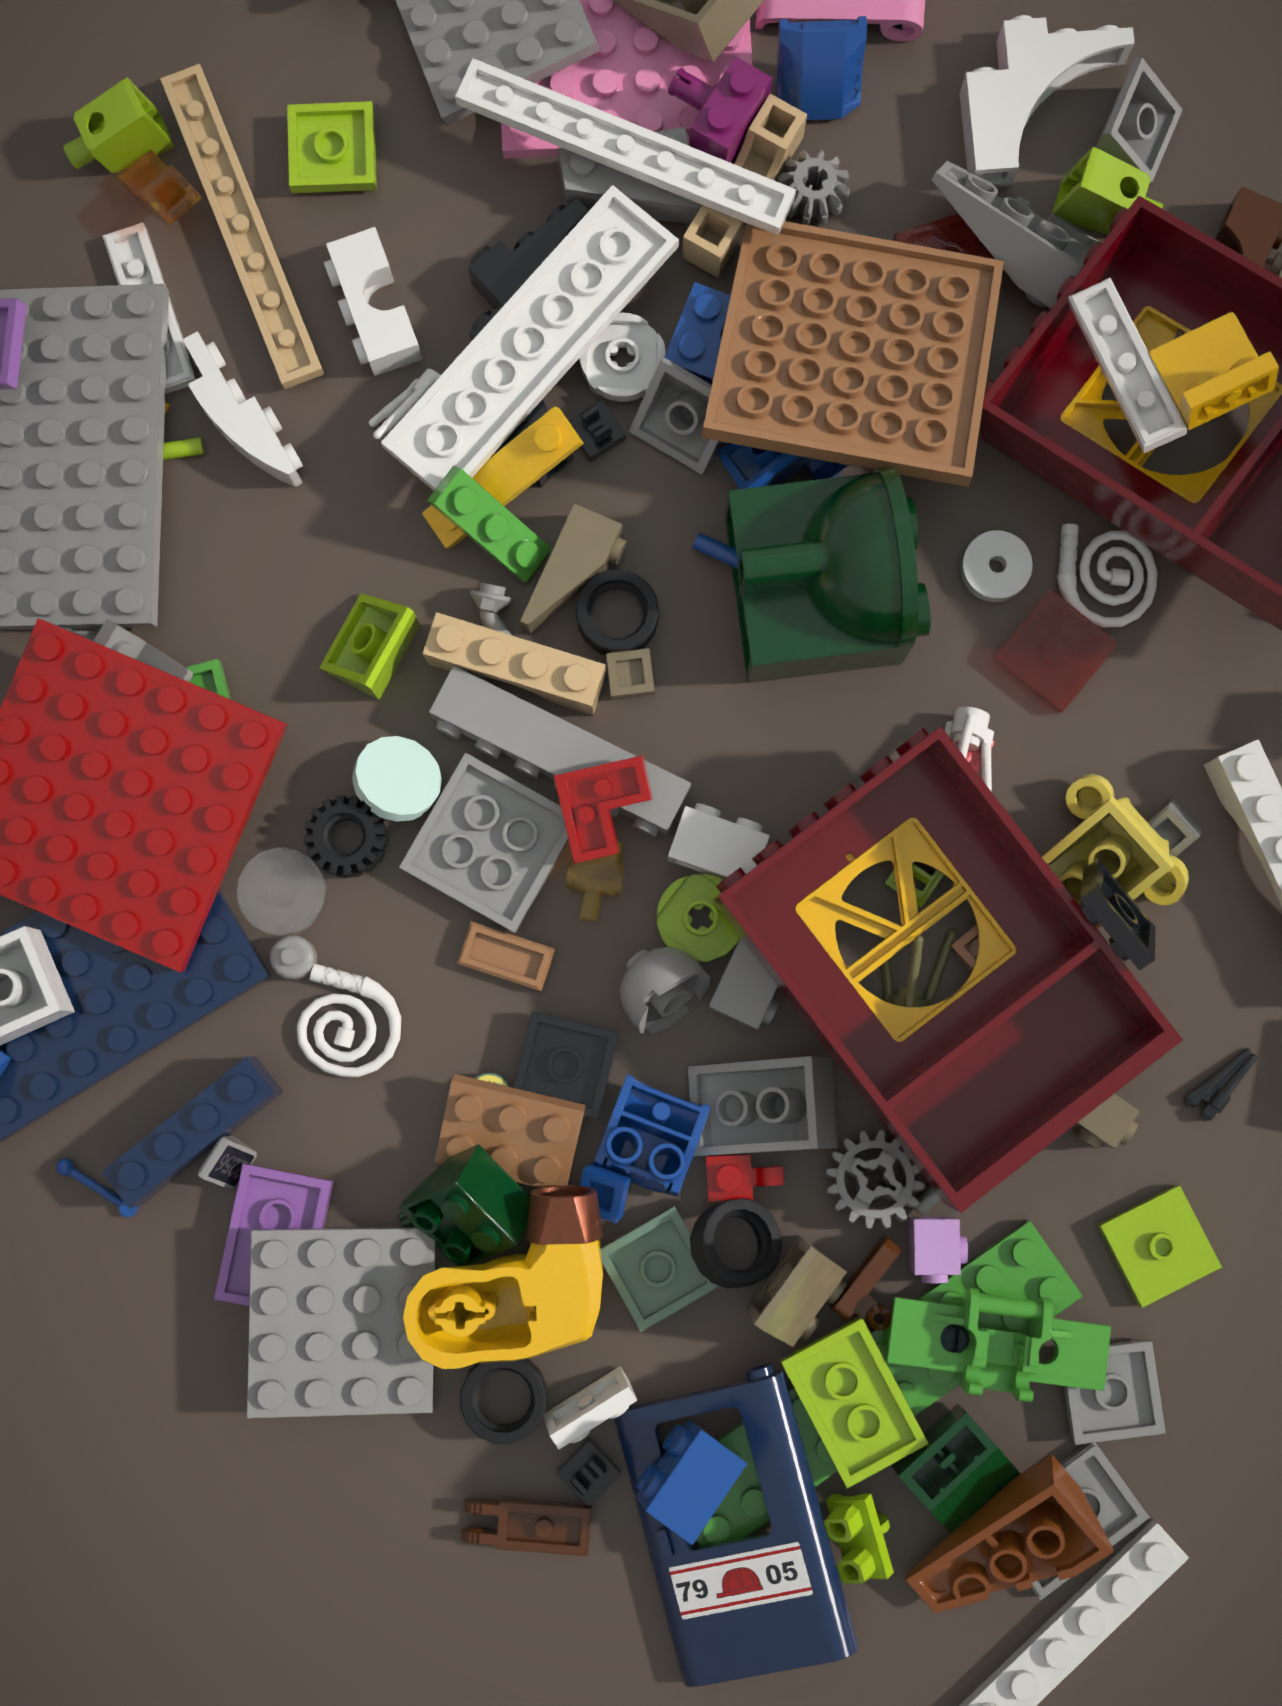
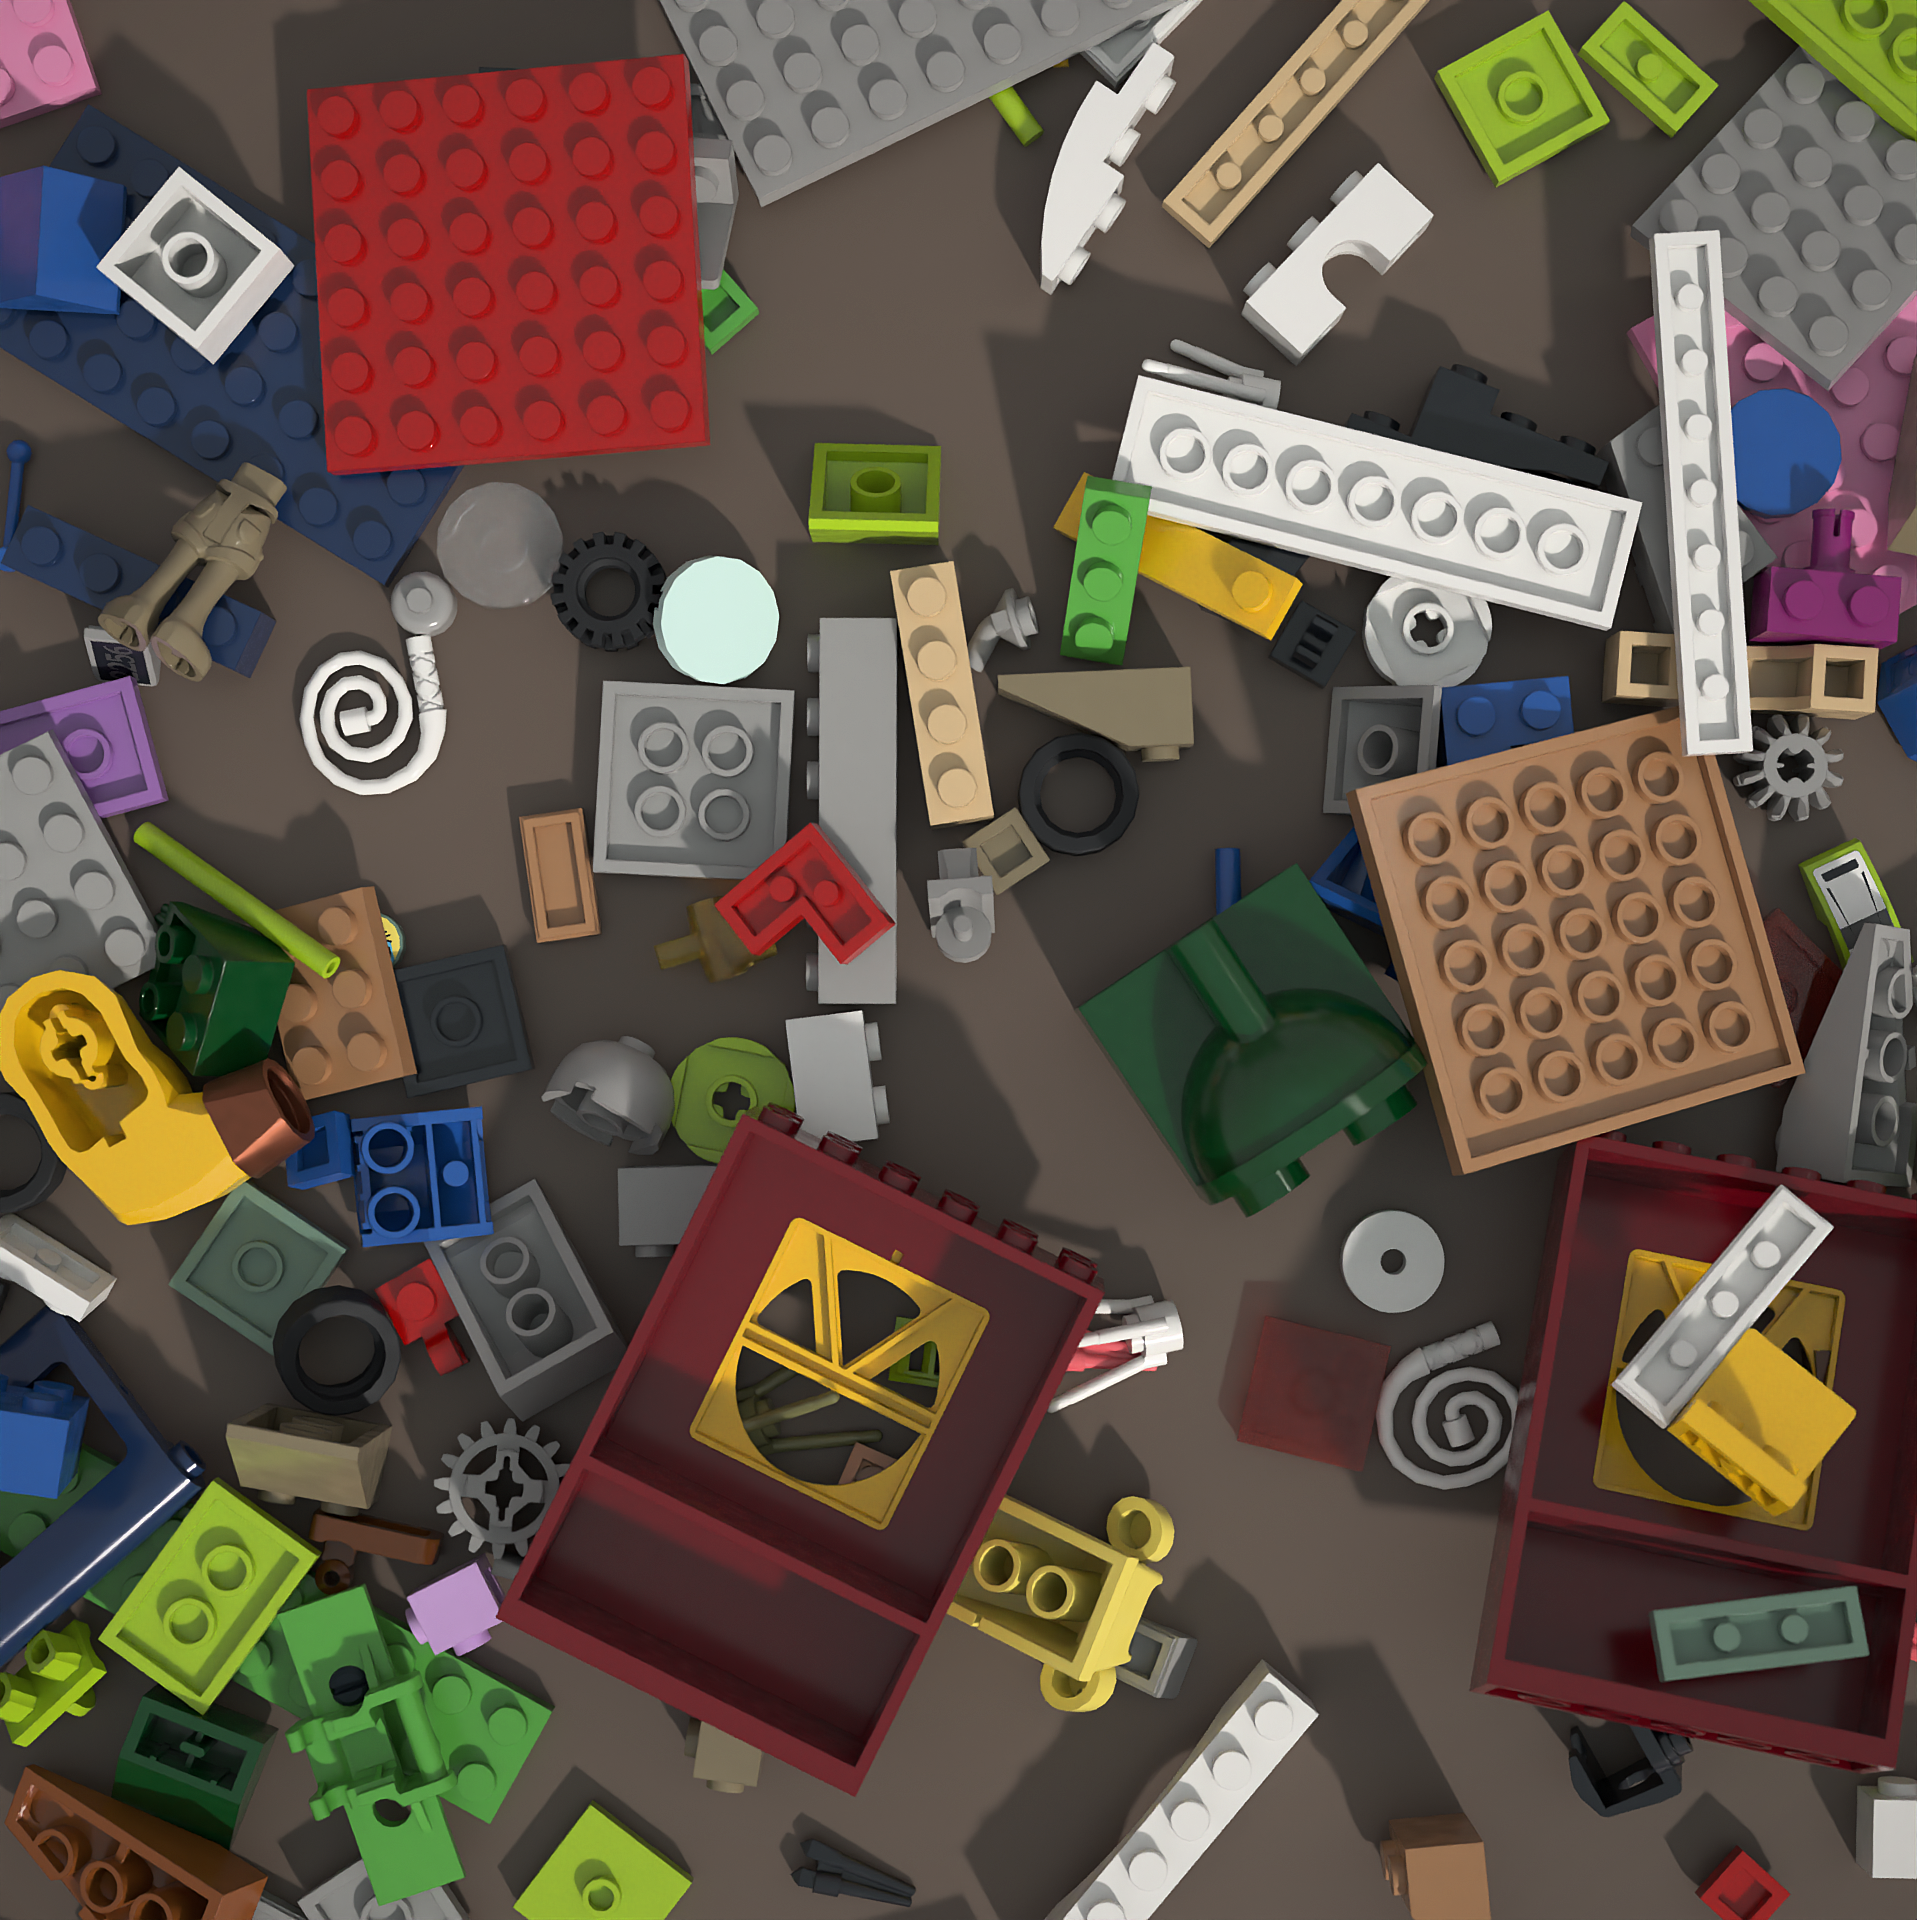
camera: 65 degrees right, 5 degrees up
black plate [1079,858,1156,971] -> none
none -> dark tan piece [98,462,287,682]
none -> lime piece [134,822,340,979]
none -> light grey hips [927,847,995,963]
none -> lime plate [1577,1,1719,138]
none -> blue tile [1731,388,1842,519]
none -> slope [1798,838,1914,971]

